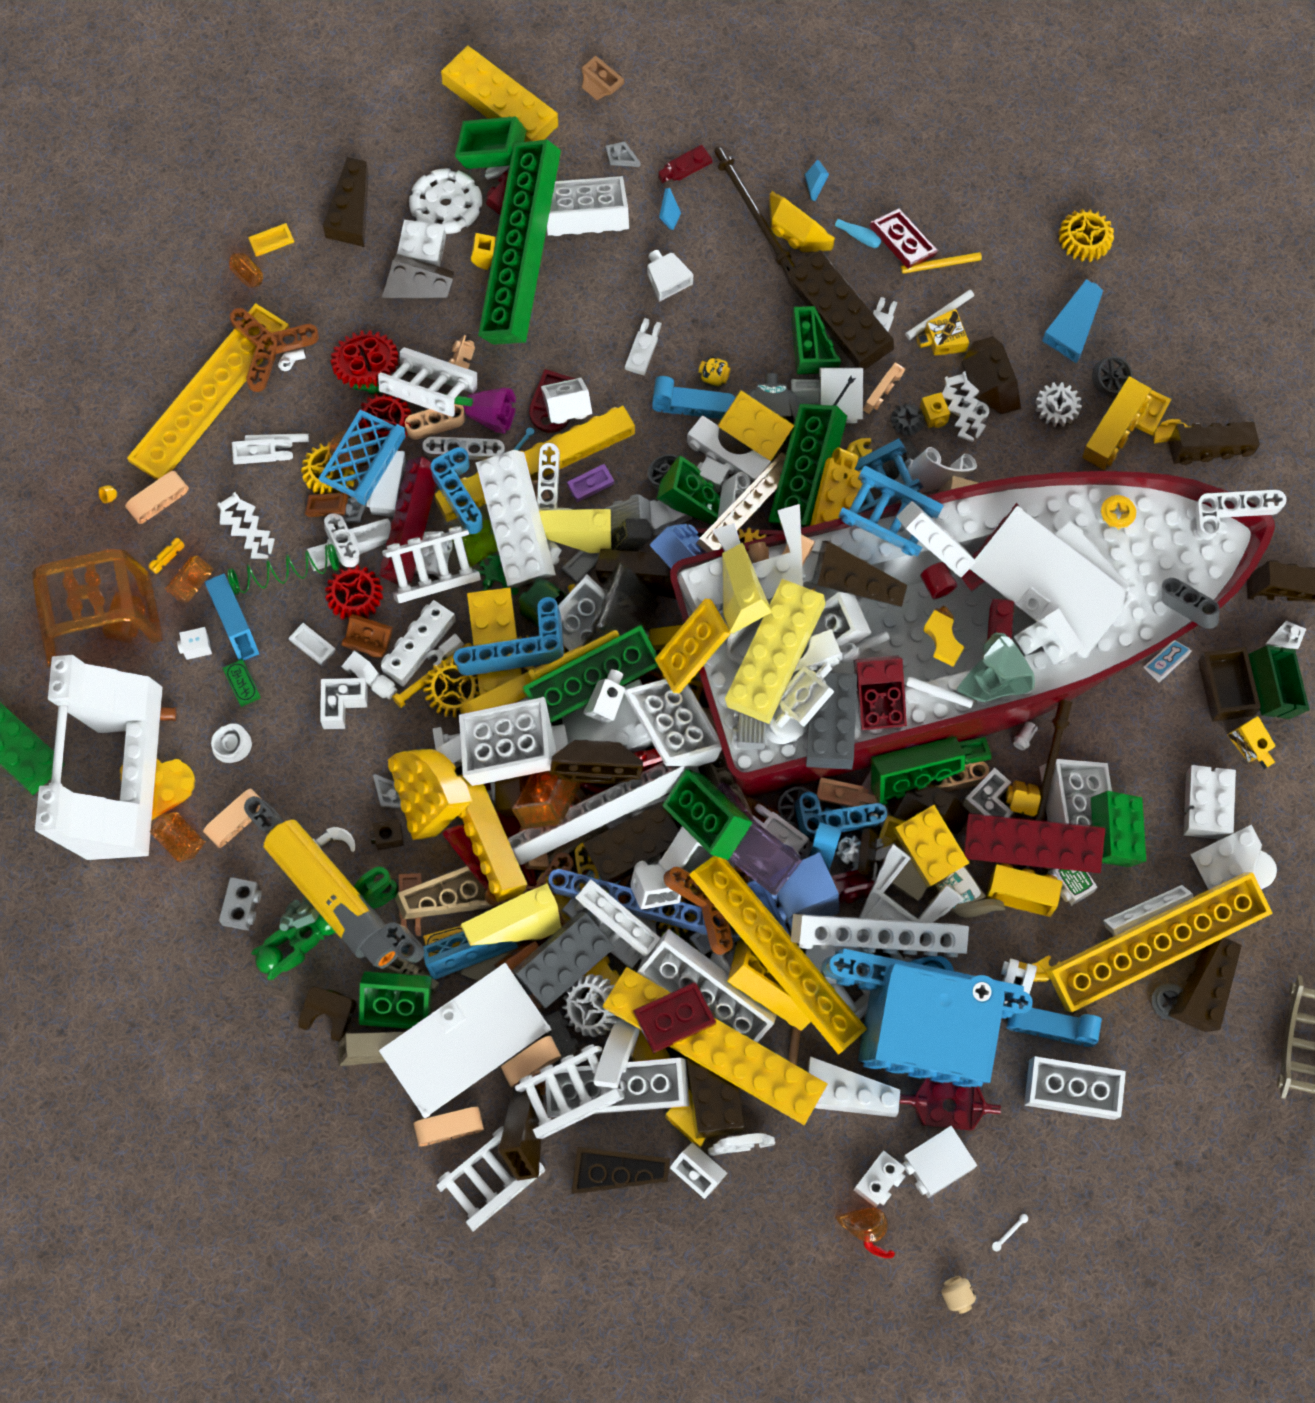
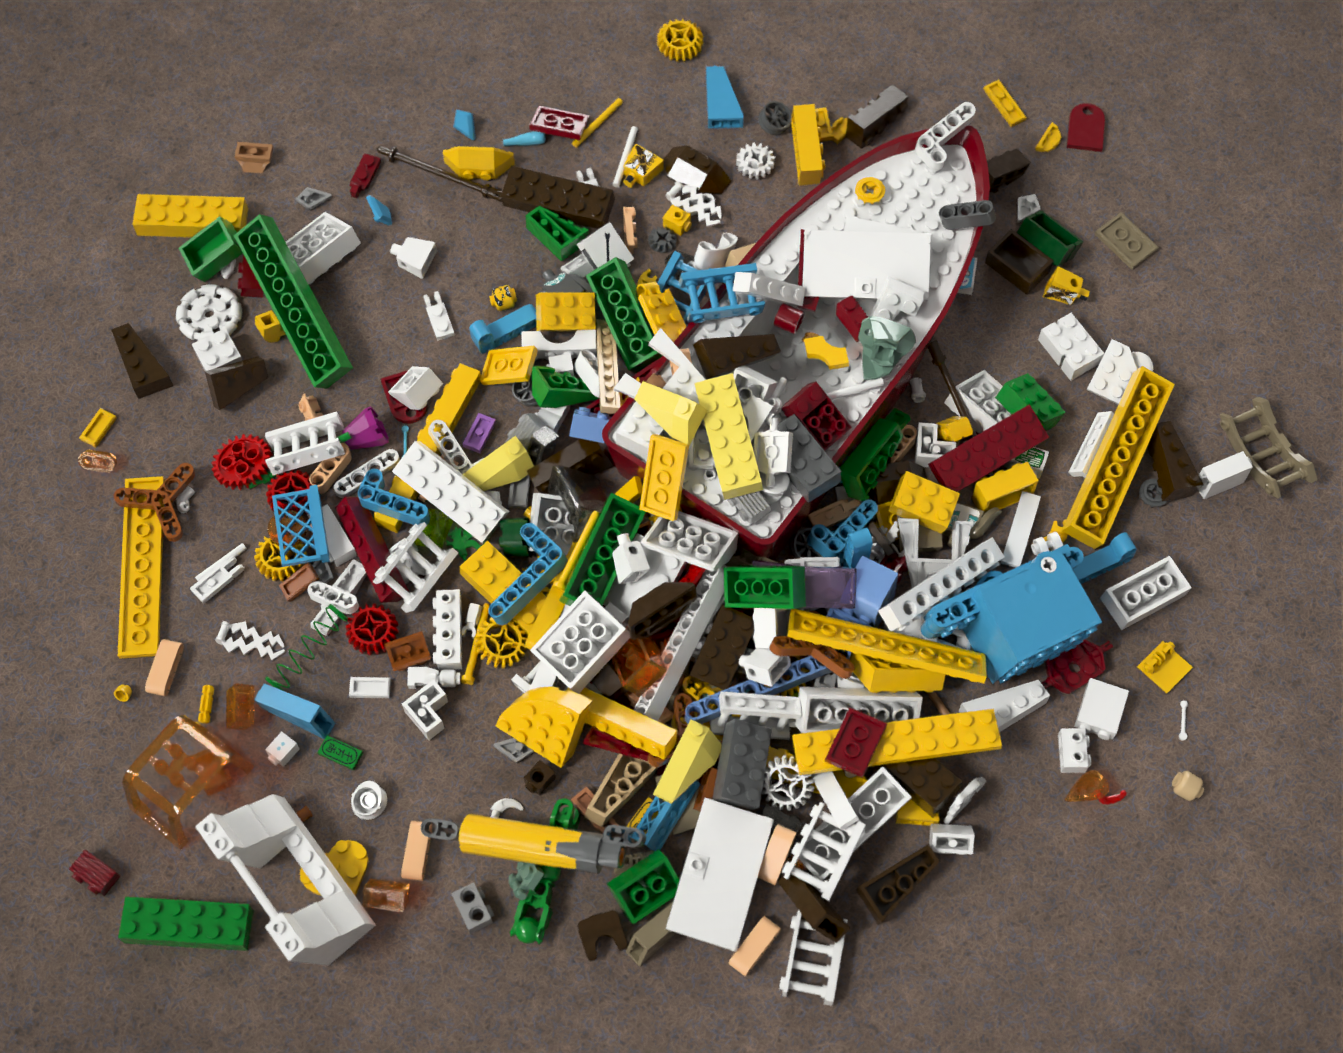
camera: 35 degrees left, 5 degrees down
none -> yellow plate [479,346,538,385]
none -> white slope [1001,491,1041,568]
none -> yellow hinge [1137,641,1193,694]
none -> white brick [1198,451,1253,499]

